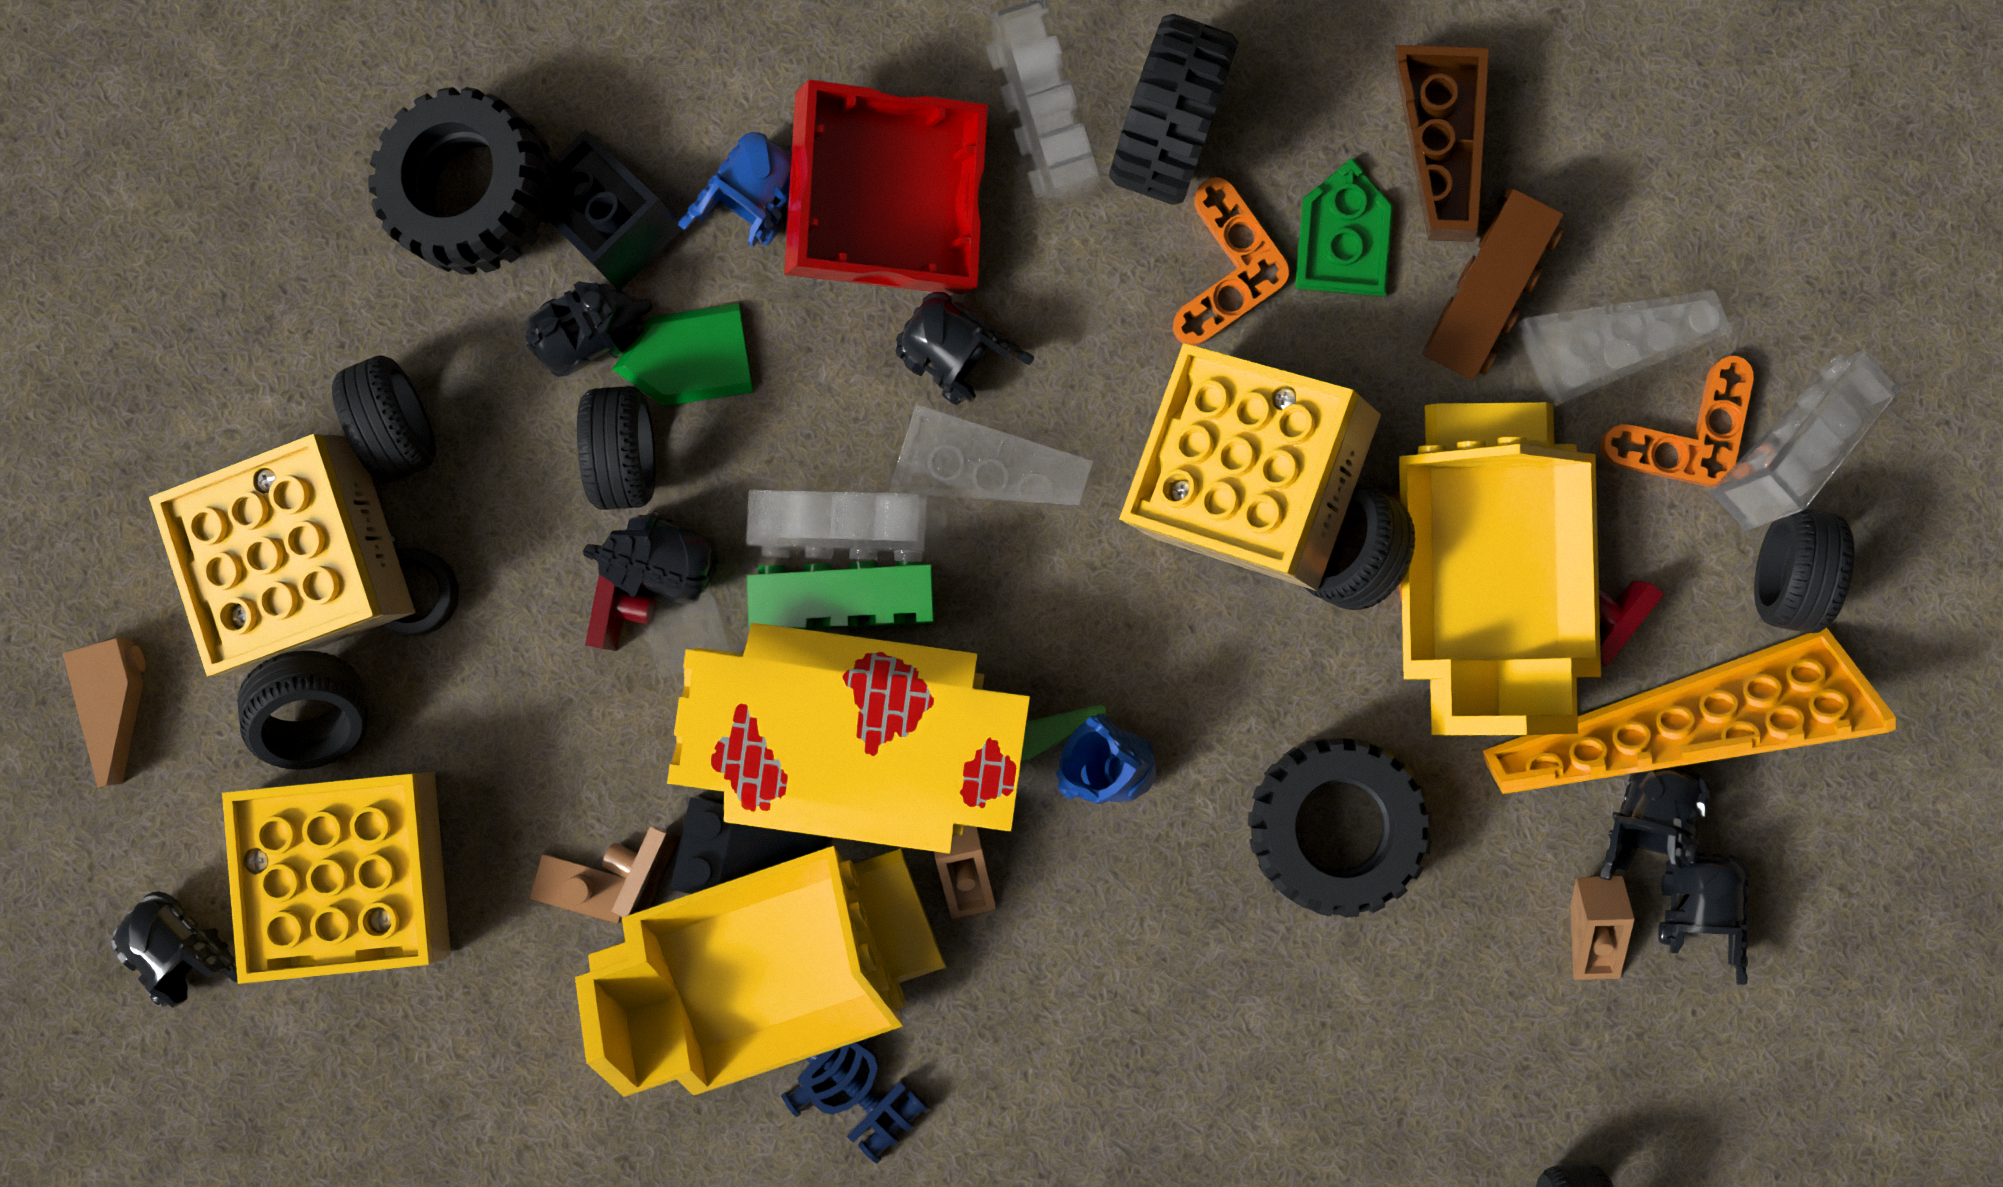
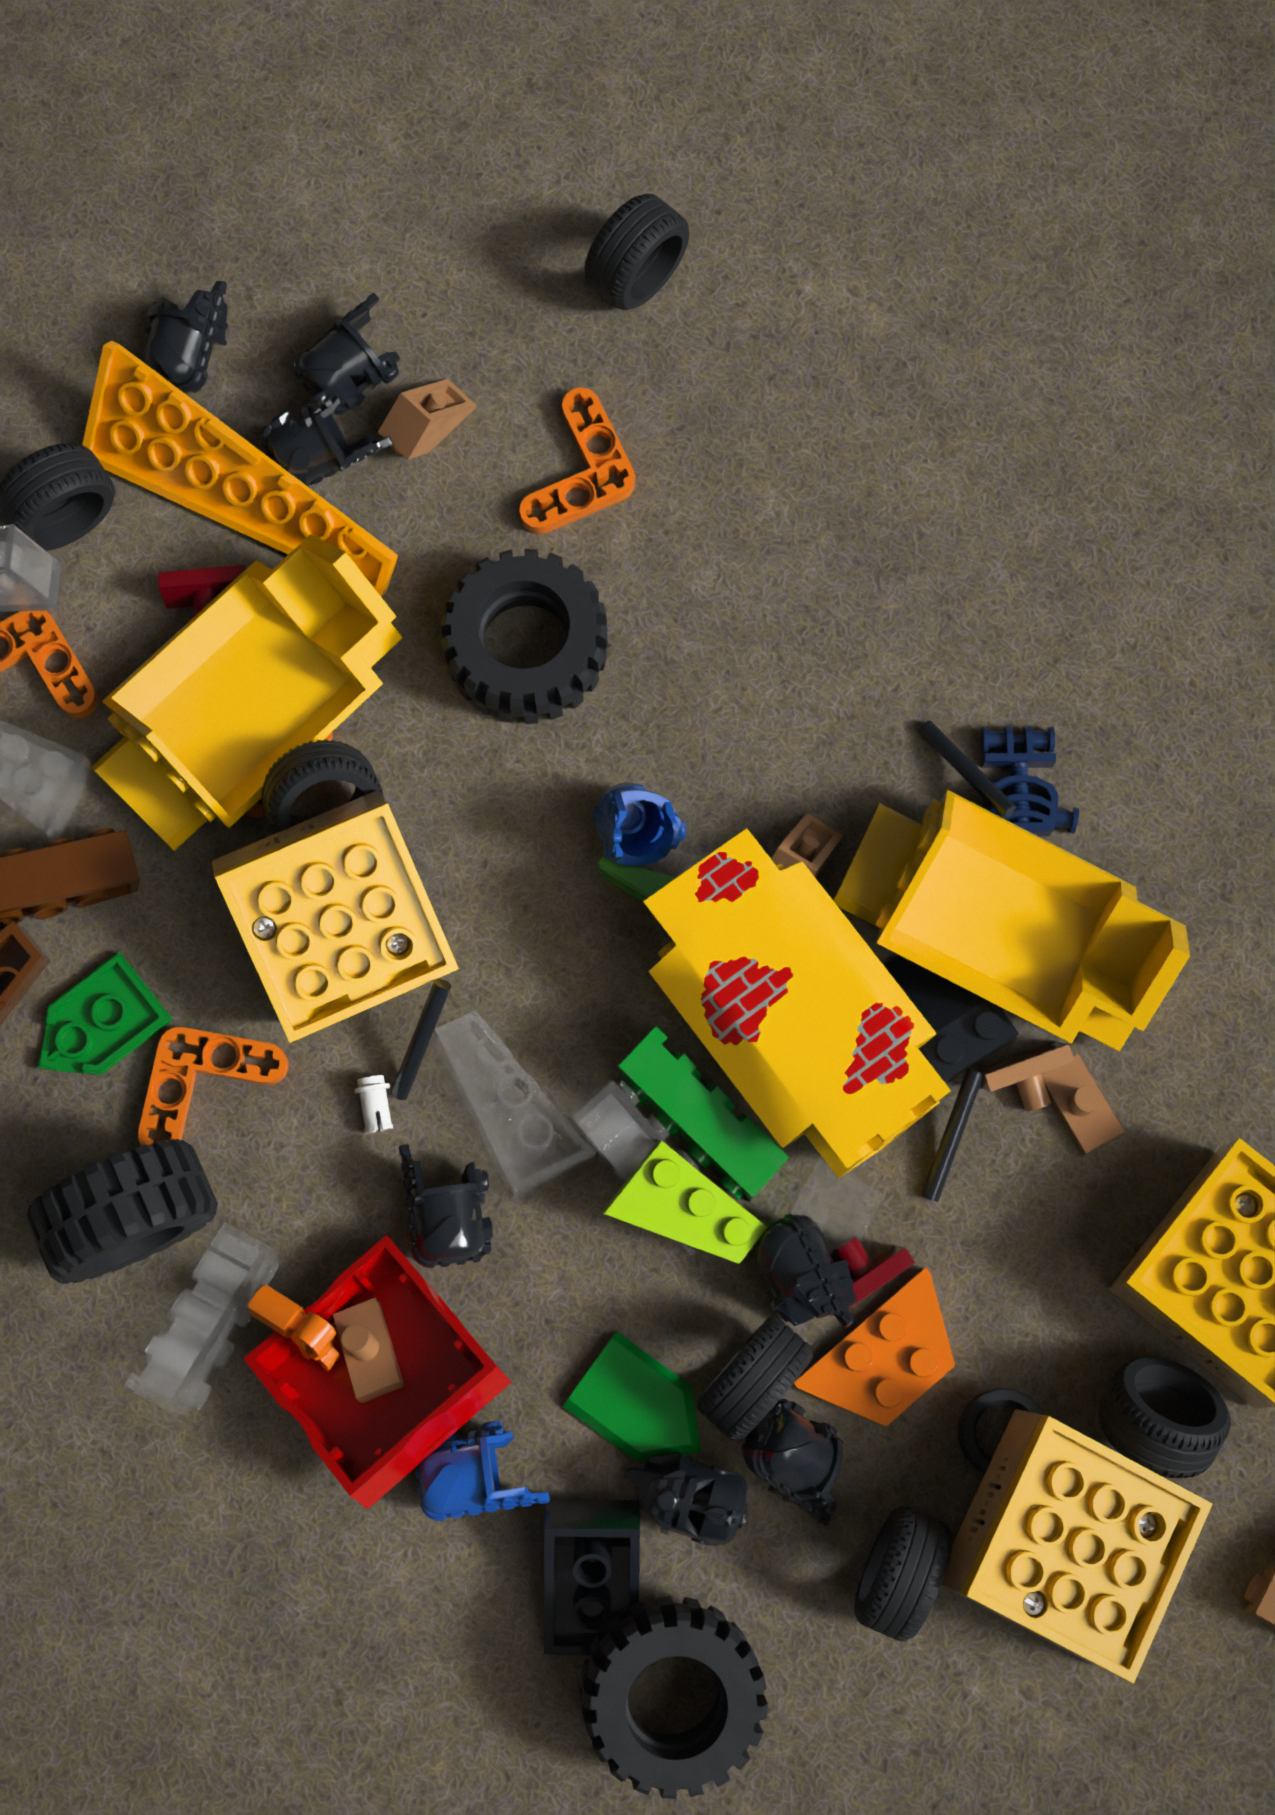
camera: 135 degrees left, 10 degrees down
none -> black helmet [141,281,228,393]
none -> orange bar [248,1284,340,1372]
none -> medium nougat tile [332,1298,405,1403]
none -> white pin [354,1075,393,1134]
none -> black bar [391,979,451,1100]
none -> orange beam [519,387,635,534]
none -> lime wing [601,1140,768,1264]
none -> black helmet [741,1398,844,1526]
none -> orange wing [793,1267,955,1427]
none -> black bar [919,720,1017,819]
none -> black bar [921,1068,984,1202]

